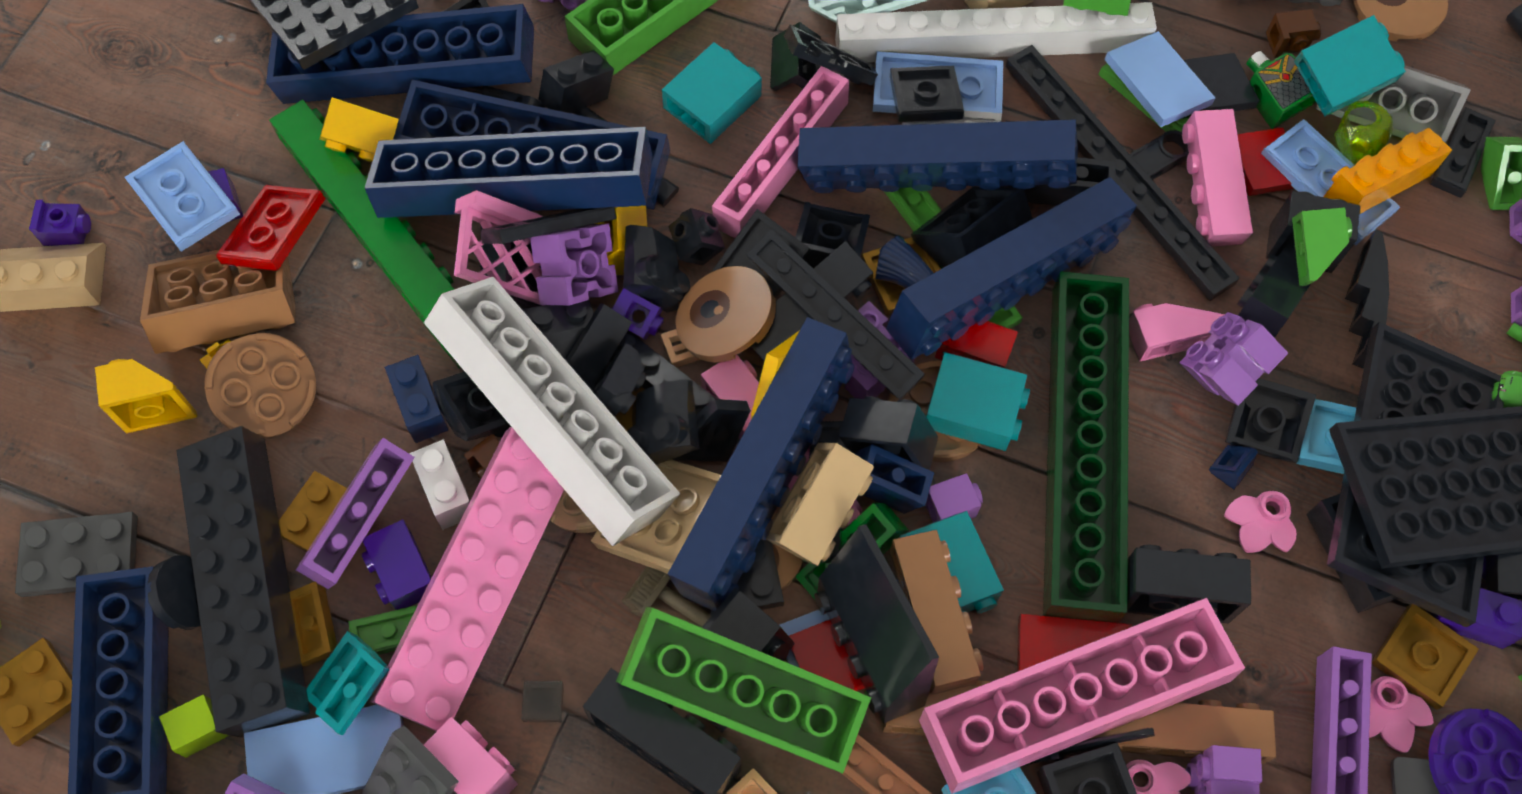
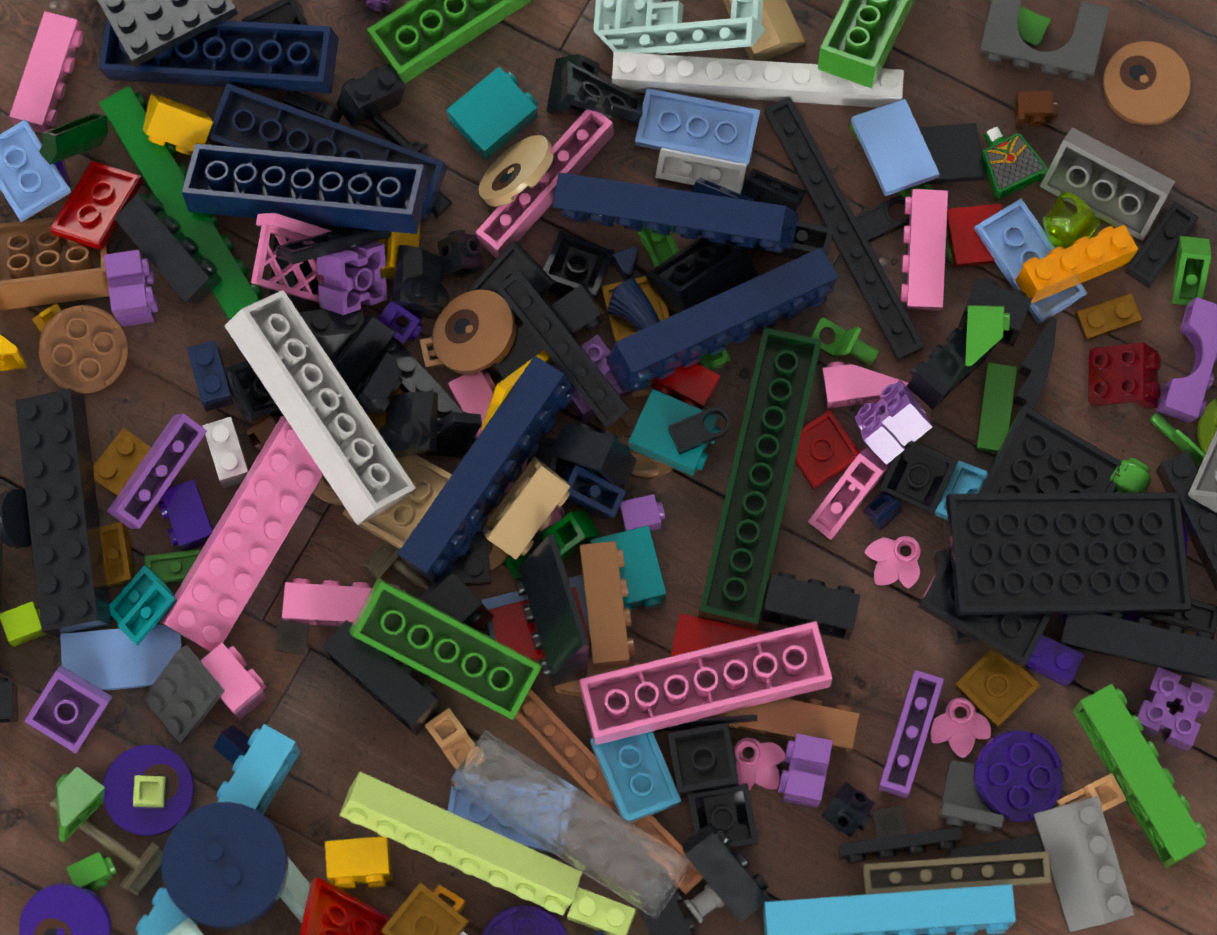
camera: 10 degrees right, 10 degrees up
black tile [889,66,964,122] -> none
teal brick [1294,15,1406,117] -> none
none -> bright pink brick [9,11,84,133]
none -> dark green piece [39,113,108,165]
none -> medium lavender brick [104,249,158,327]
none -> black brick [114,194,222,304]
none -> bright pink brick [282,578,405,627]
none -> tan tile [479,135,553,207]
none -> dark blue slope [612,246,639,281]
none -> black piece [668,407,730,455]
none -> red tile [795,409,860,490]
none -> bright pink slope [808,447,890,540]
none -> bright green bracket [810,317,879,366]
none -> bright green tile [976,363,1017,453]
none -> pearl gold plate [1075,293,1142,341]
none -> dark red bracket [1088,342,1161,409]

